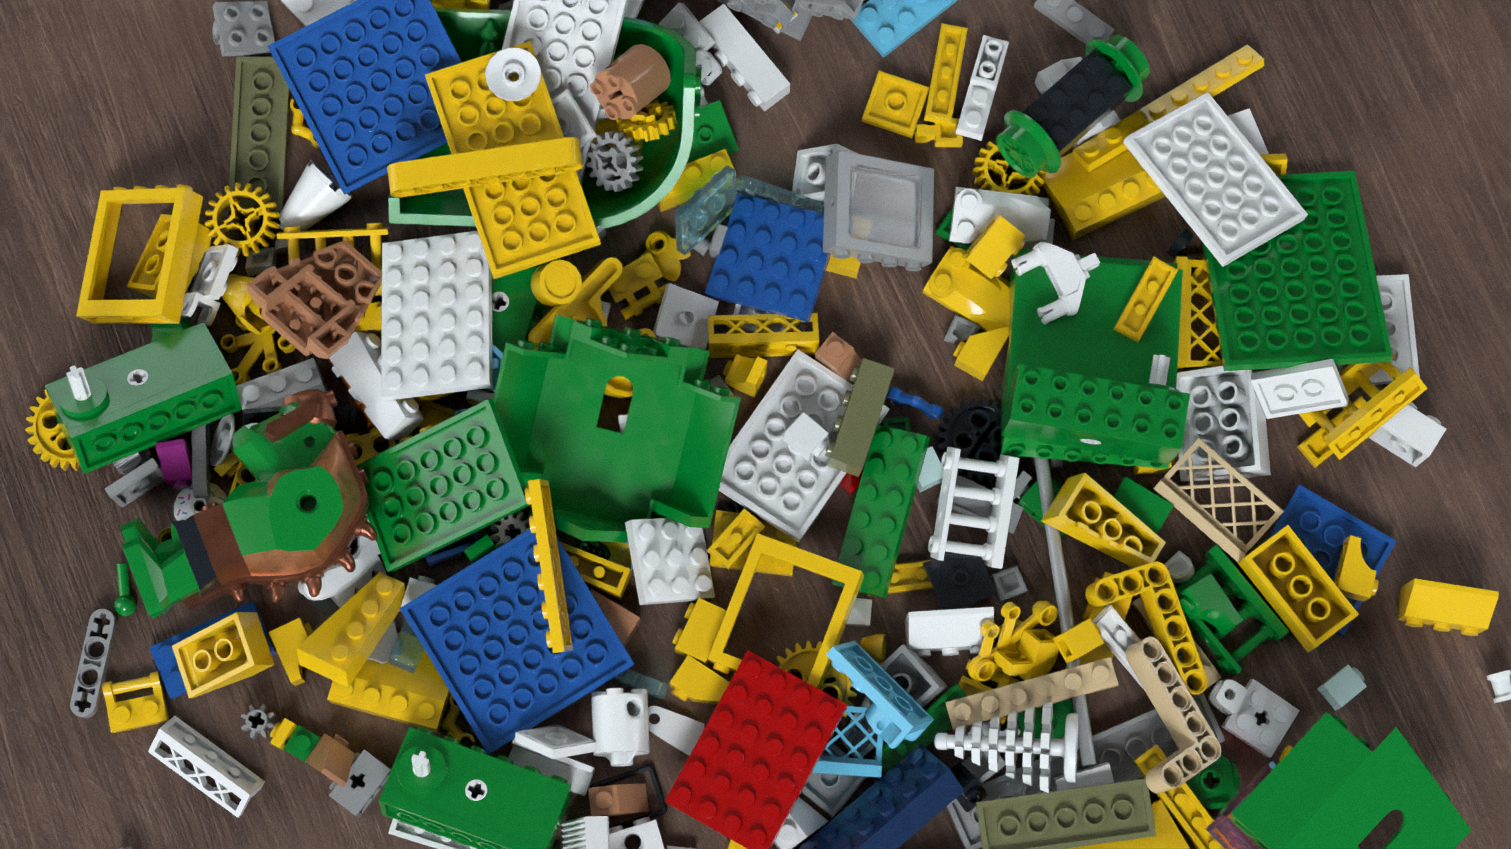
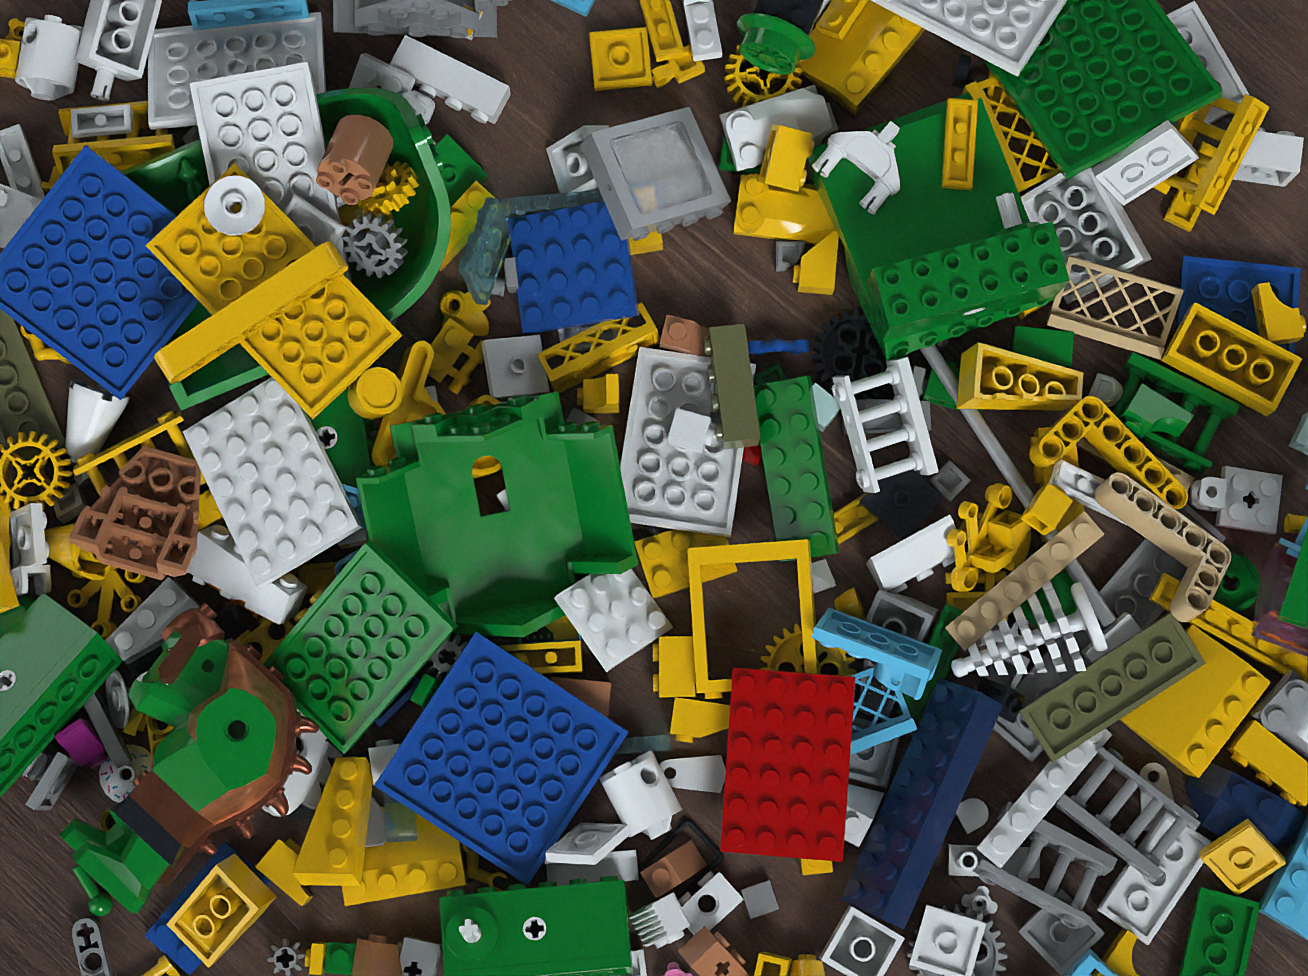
camera: 20 degrees left, 5 degrees up
yellow plate [525,479,573,653] -> none
yellow plate [707,508,766,570] -> none

